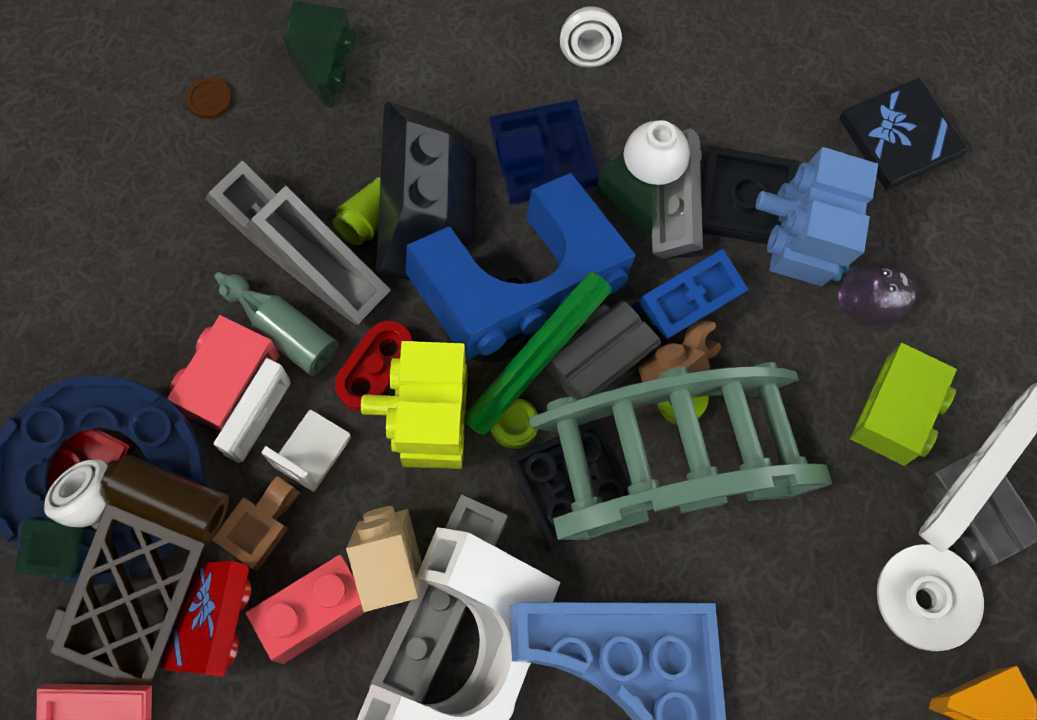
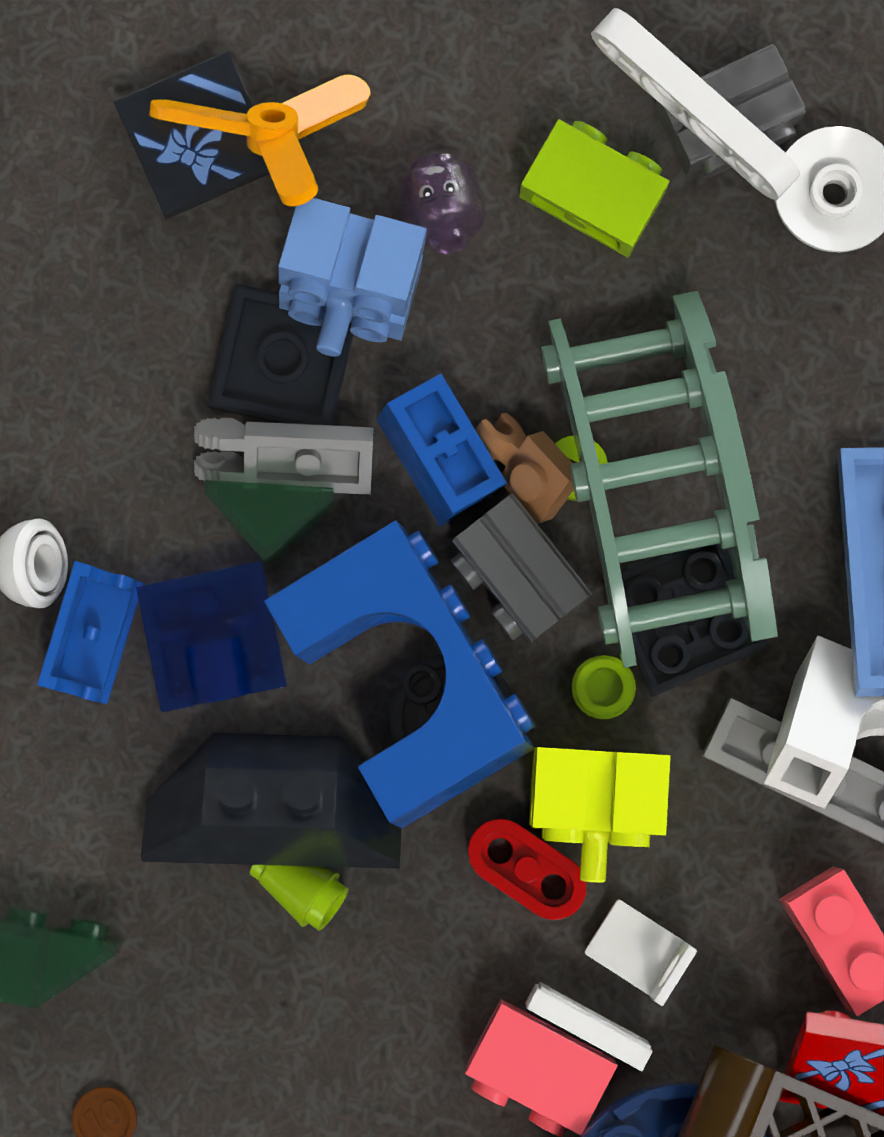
camera: 85 degrees left, 15 degrees up
light grey slope [205,160,391,325] -> none
medium nougat plate [212,476,300,571] -> none
sand green wheel [214,272,339,376] -> none
tan brick [346,506,422,612] -> none
green axle [464,272,612,435] -> none
white brick [624,121,690,185] -> none
none -> blue hinge [37,561,144,705]
none -> light orange piece [149,75,370,206]

